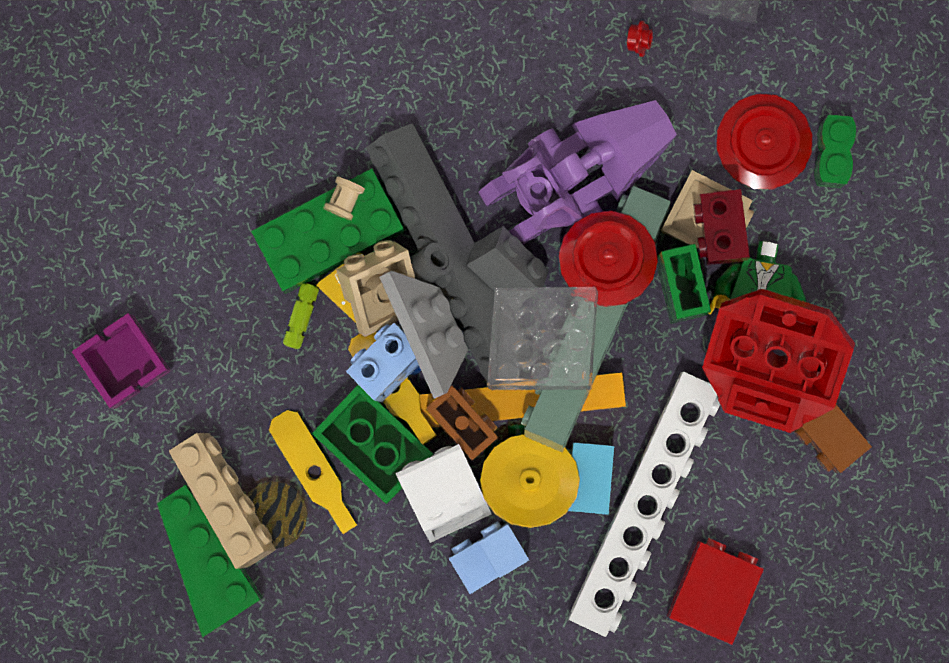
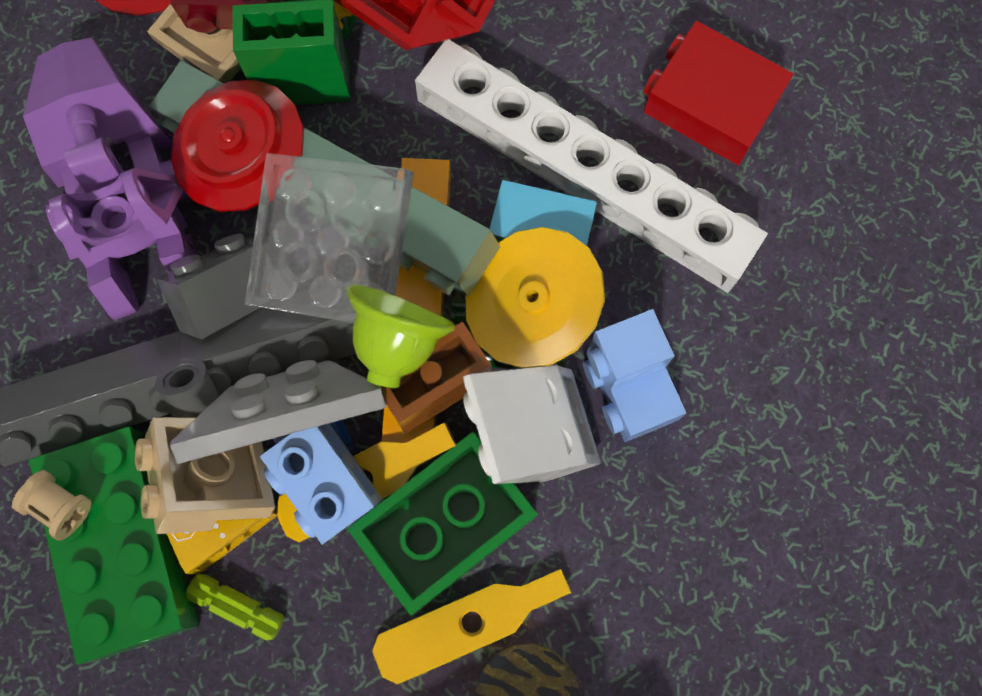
camera: 80 degrees left, 10 degrees down
none -> lime hat [346,284,455,388]

